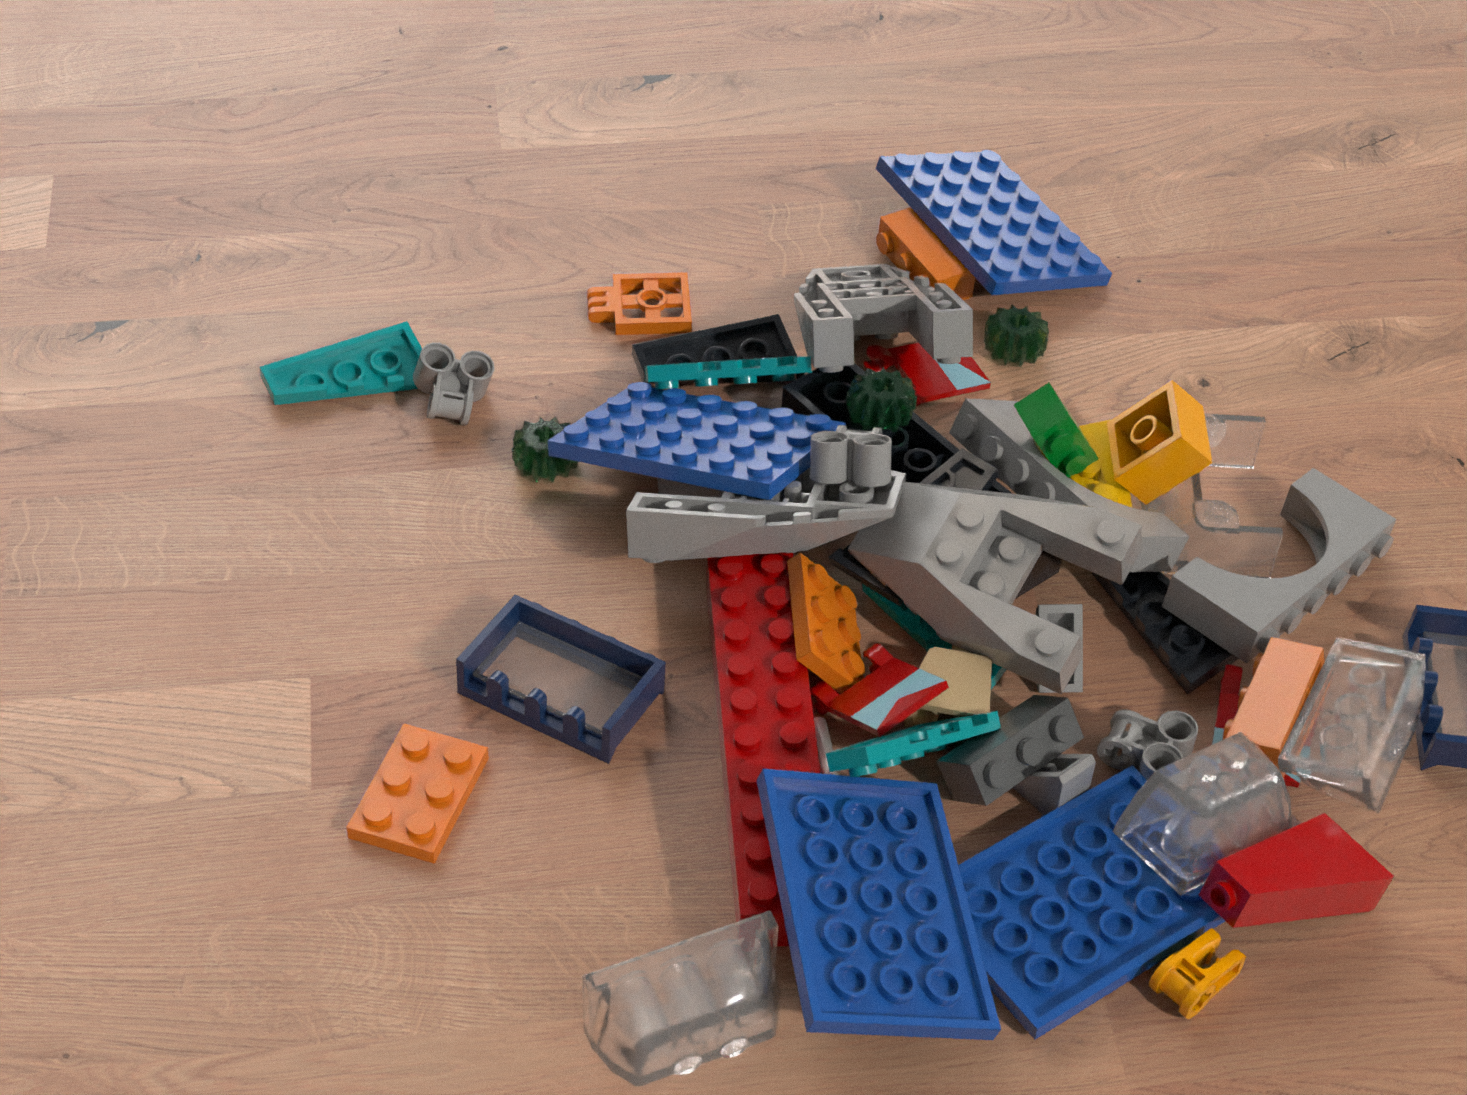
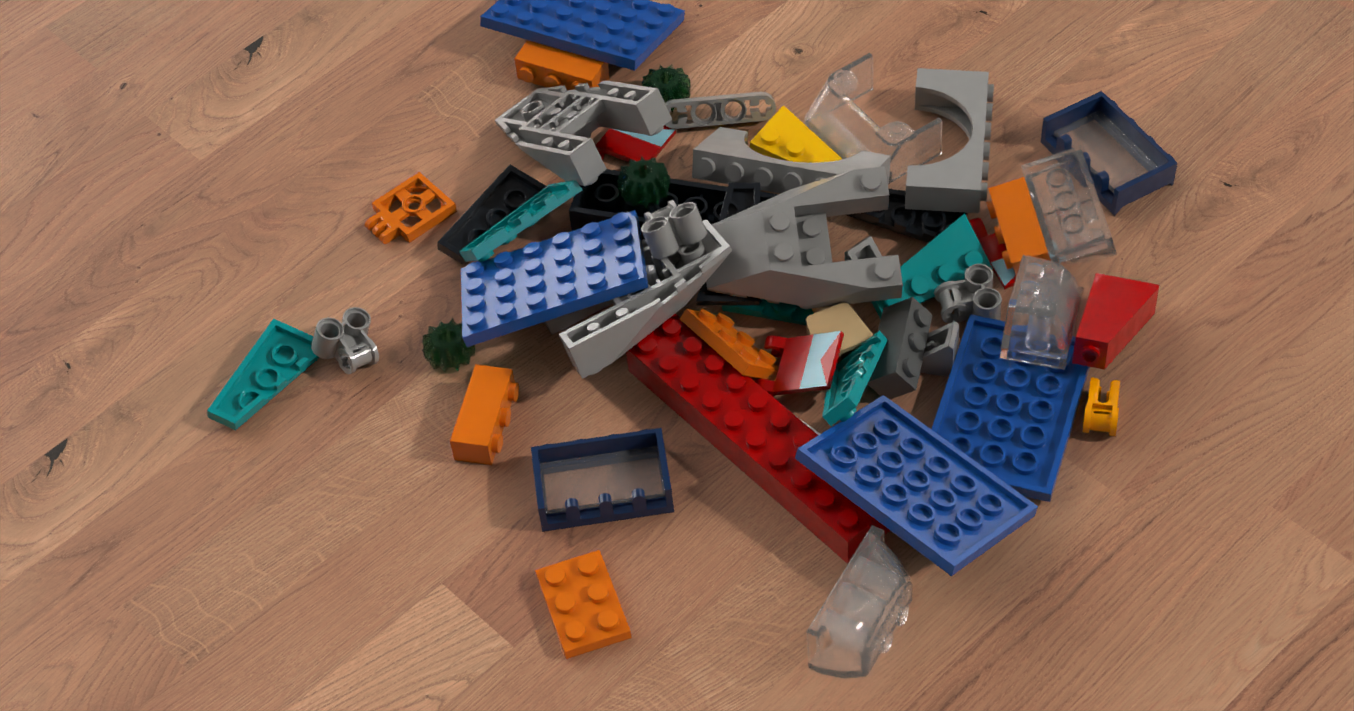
camera: 30 degrees left, 5 degrees up
green brick [1014,382,1099,477] -> none
light orange brick [1107,380,1213,505] -> none
none -> orange brick [450,364,519,465]
none -> light grey beam [665,92,776,129]
none -> teal wing [871,214,993,320]

